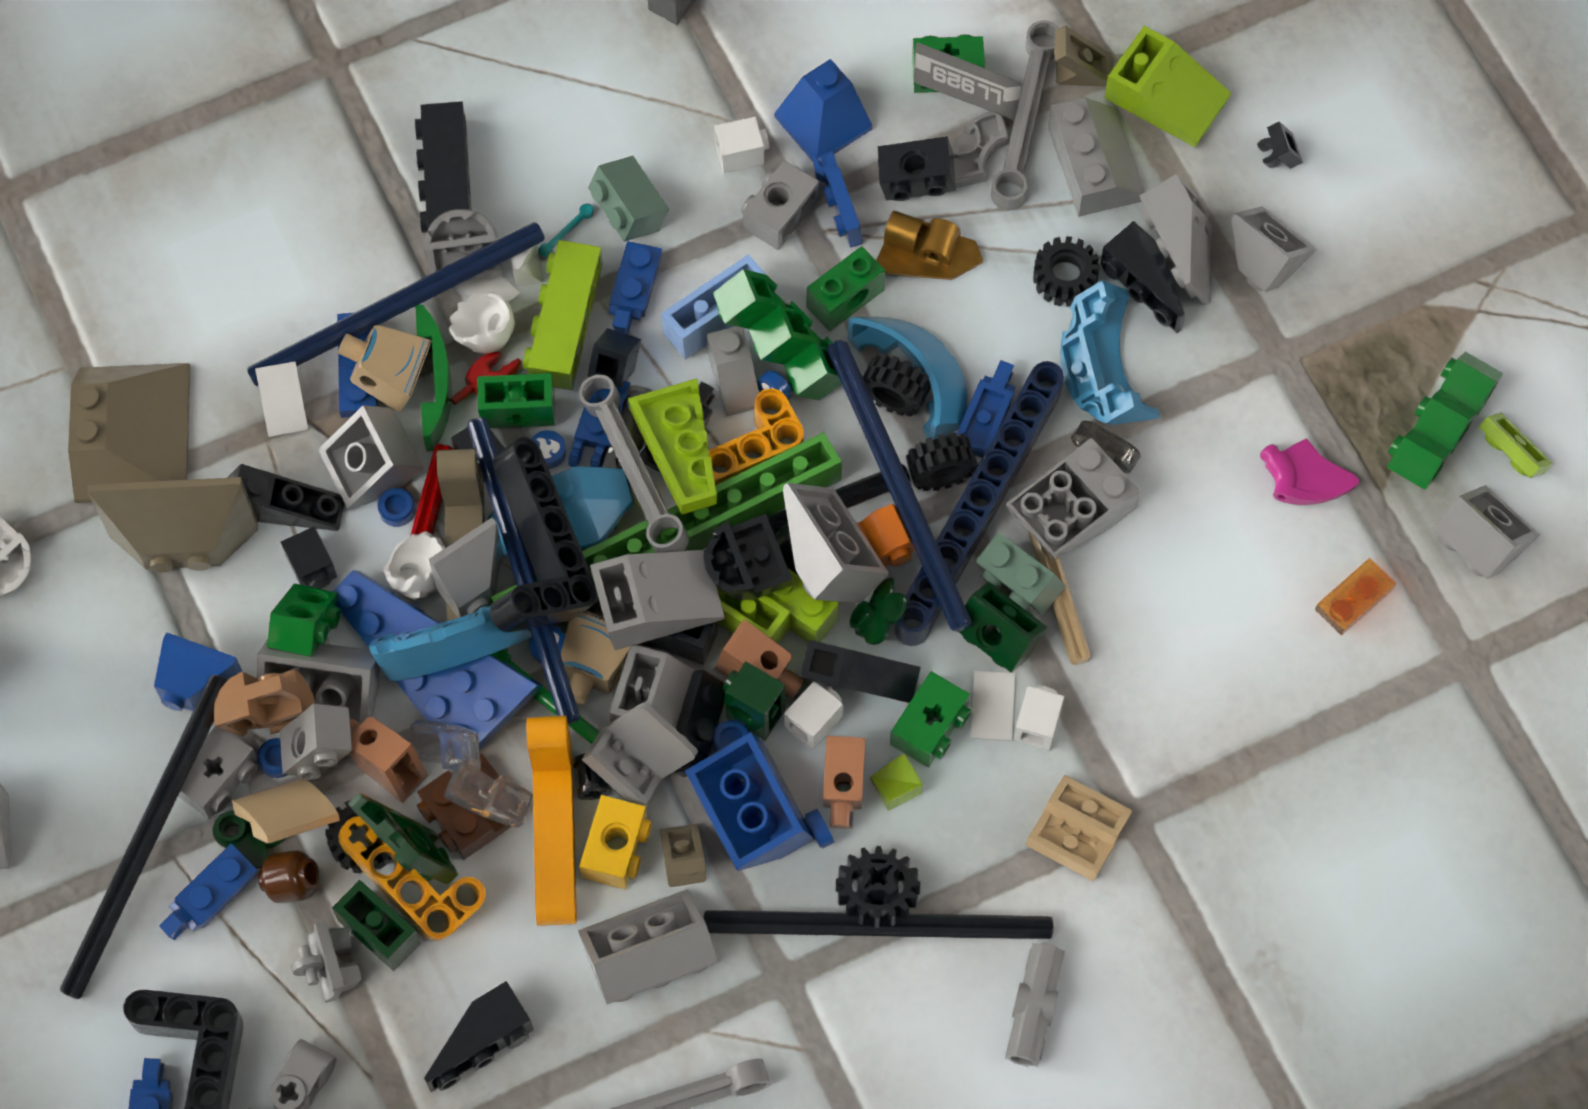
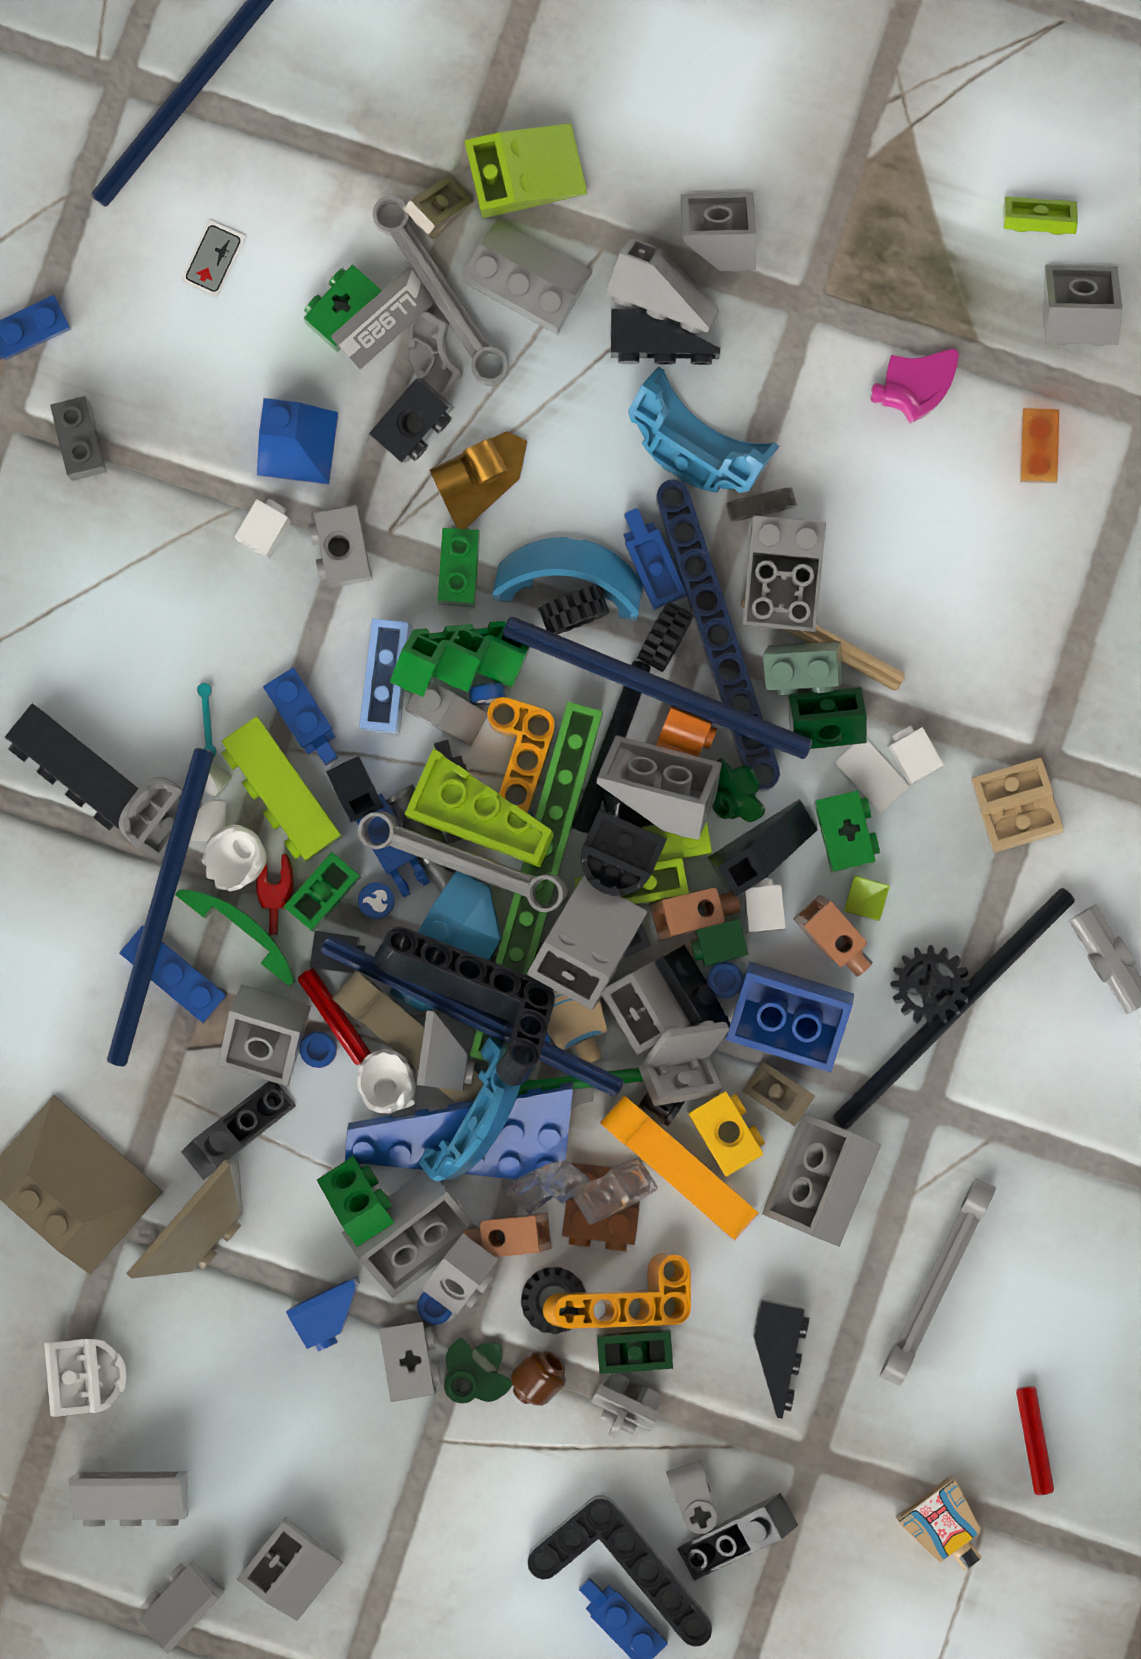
camera: 40 degrees left, 20 degrees up
black axle [60,674,228,999] -> none
blue hinge [159,843,259,940] -> none
medium nougat brick [214,669,316,736] -> none
tan slope [232,779,340,844] -> none
white sticker [255,361,308,437] -> none
black brick [280,526,337,589] -> none
tan torso [337,325,432,412] -> none
dark green wing [348,792,459,885] -> none
sand green brick [588,155,669,242] -> none
blue tile [804,808,835,848] -> none
blue hinge [812,151,863,248] -> none
black tyre [1033,236,1100,307] -> none
black tile [1257,121,1303,169] -> none
green brick [1387,351,1504,490] -> none

